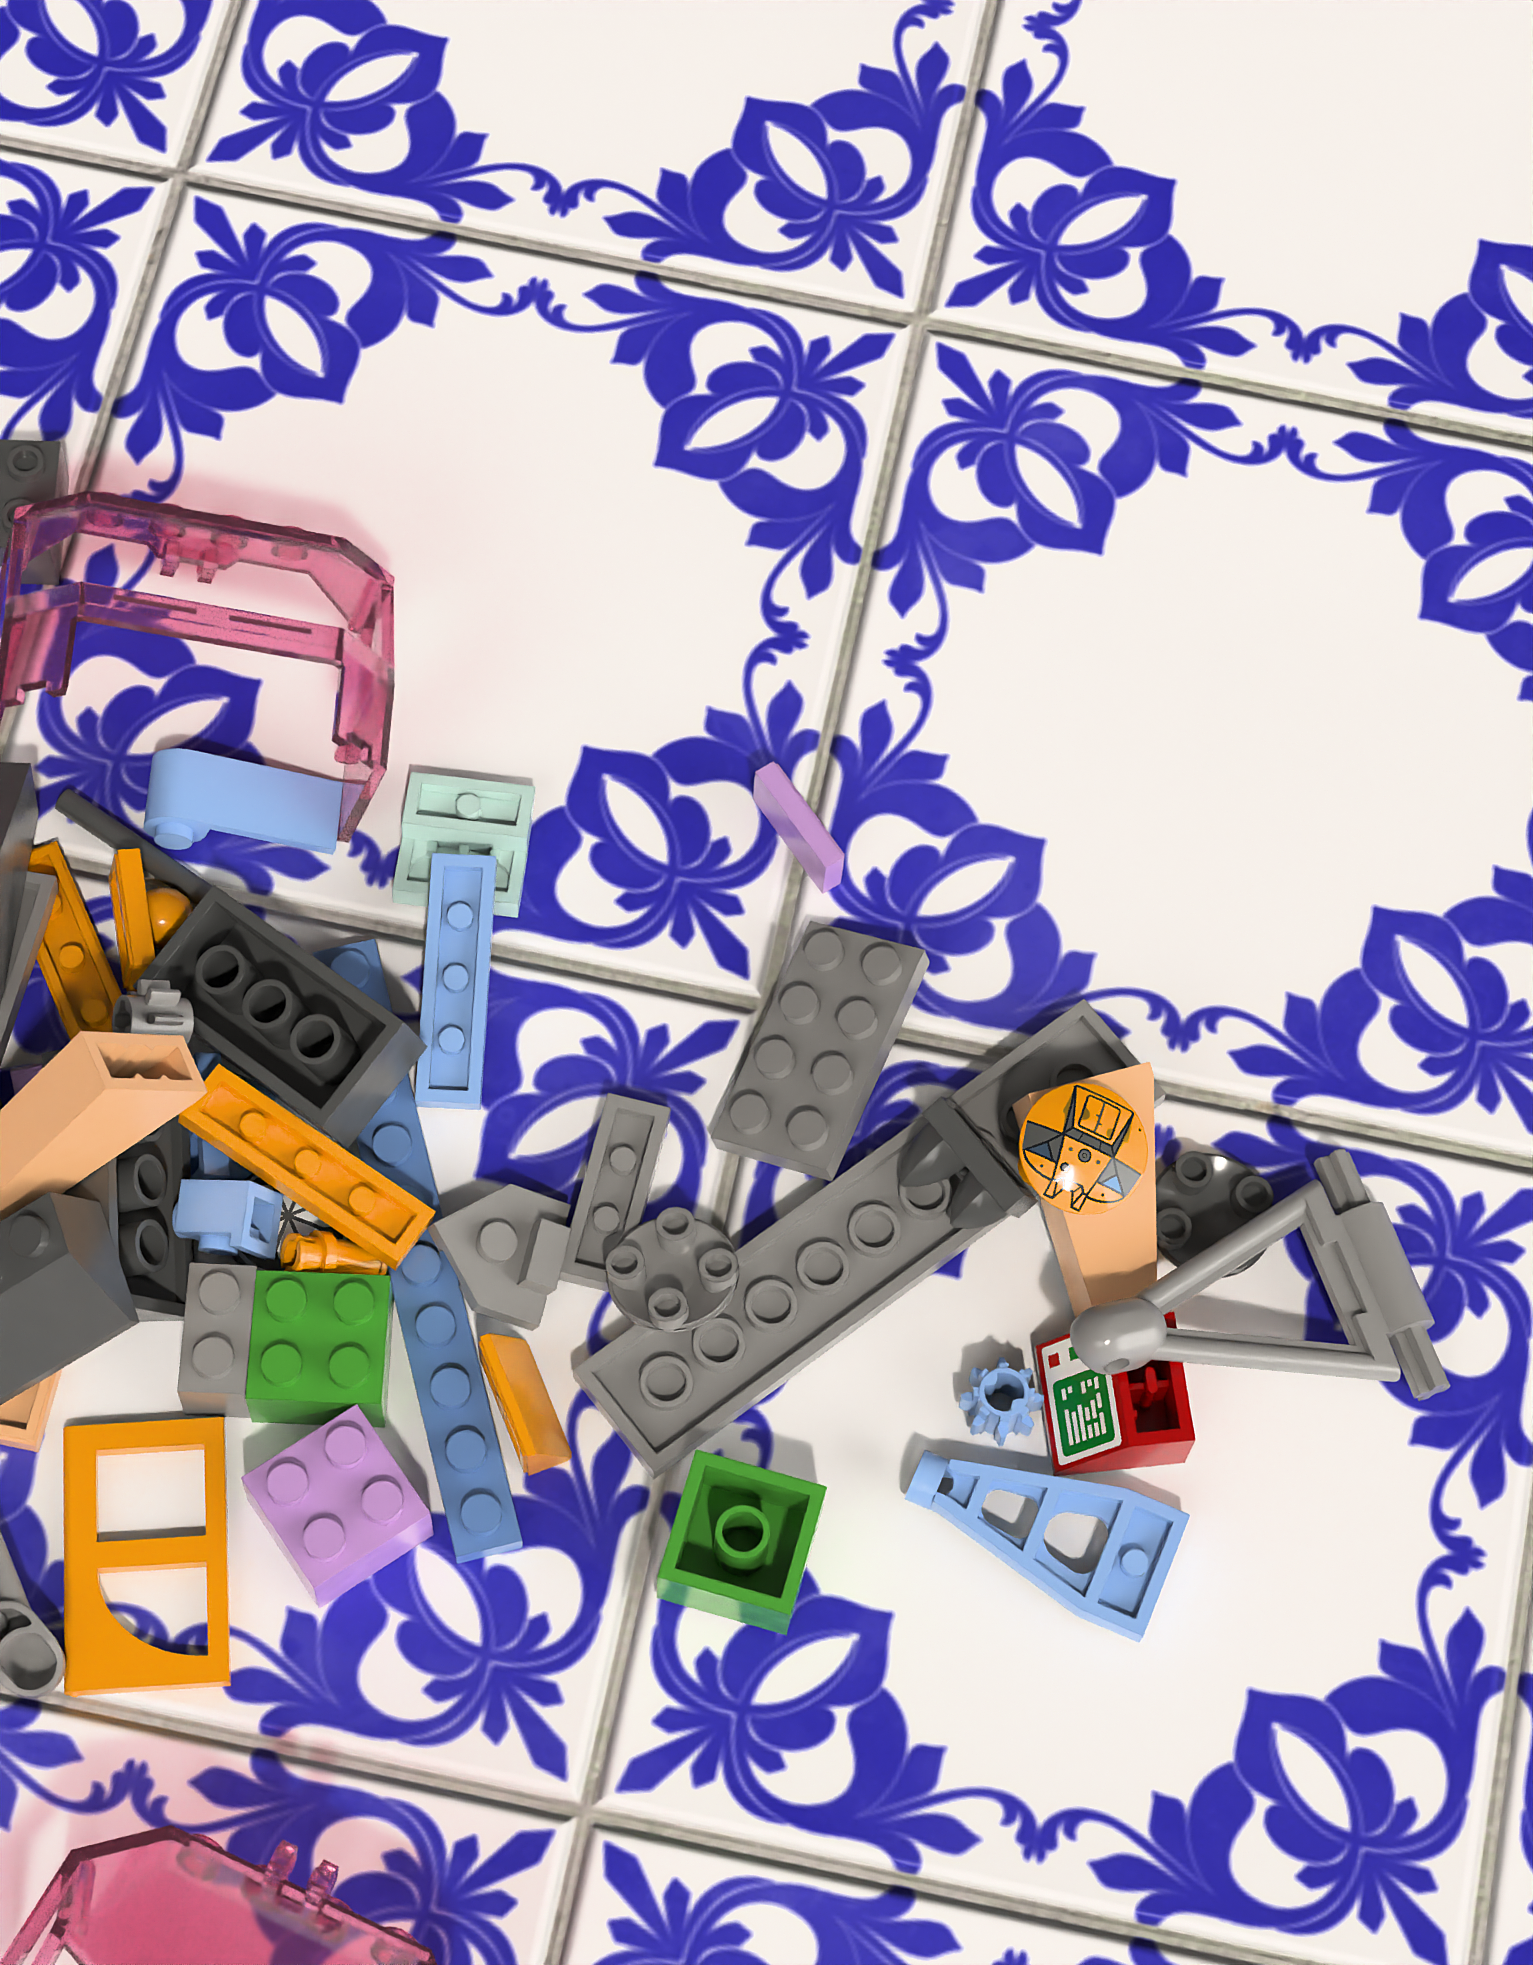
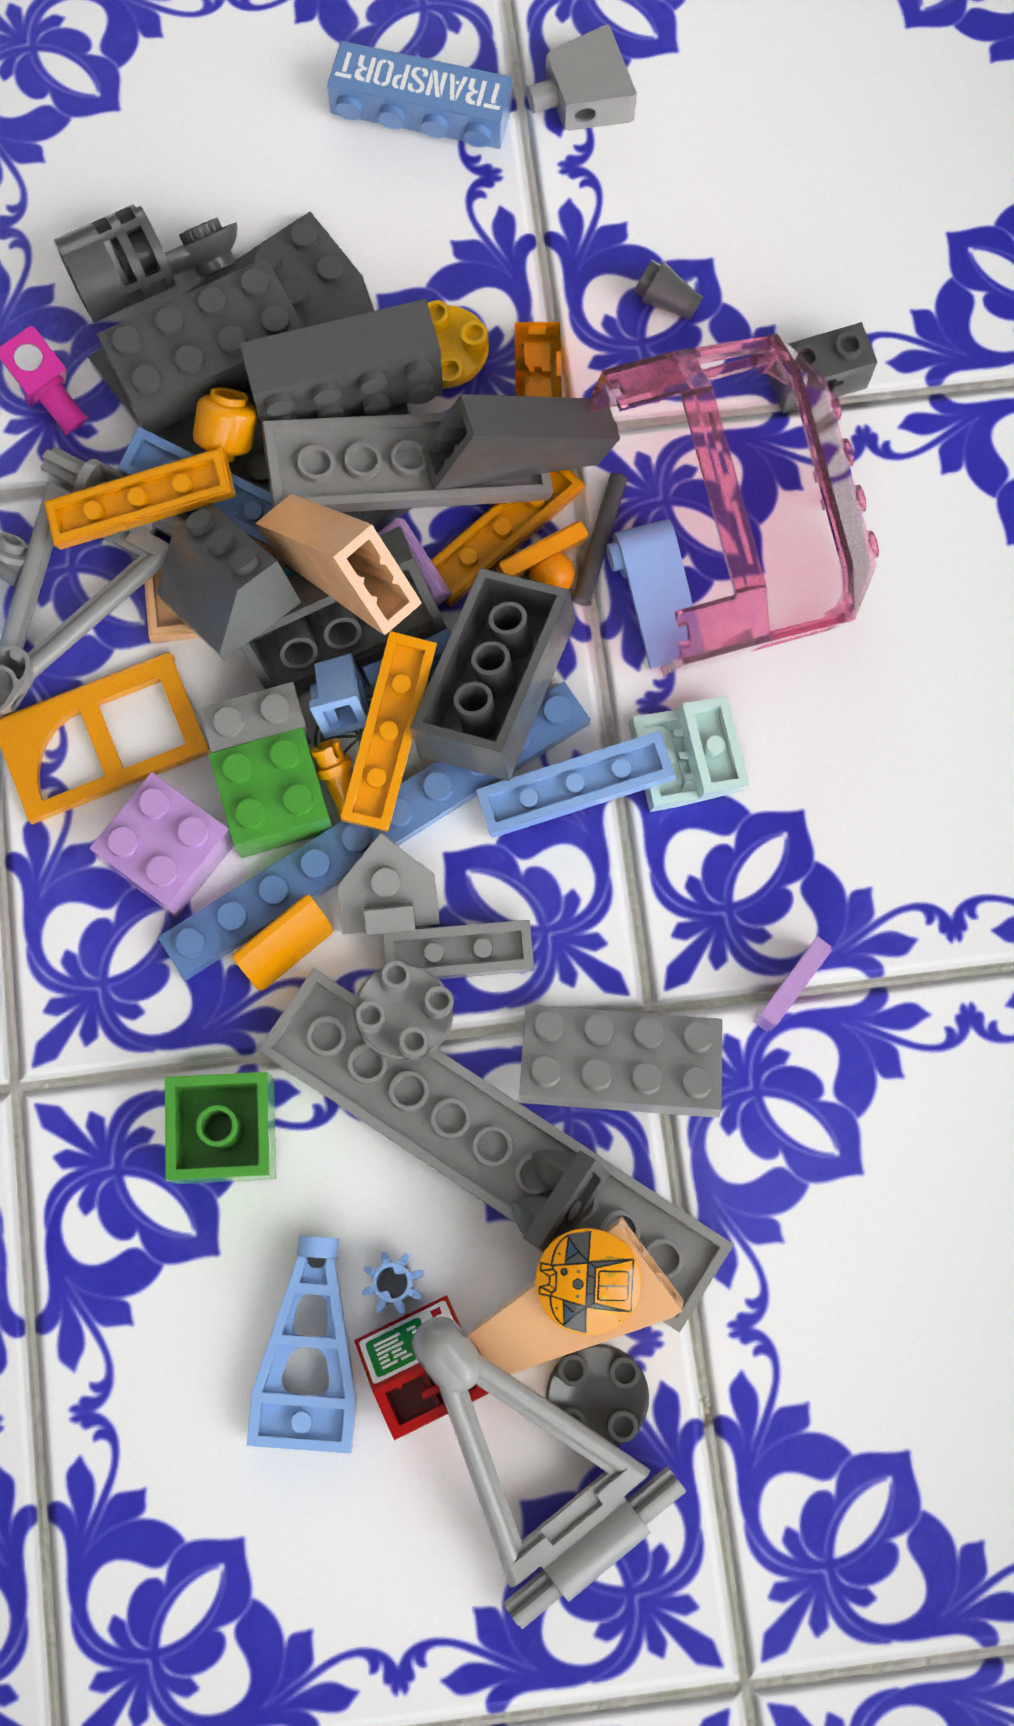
camera: 75 degrees right, 10 degrees up
light grey gear [112,979,194,1044] -> none

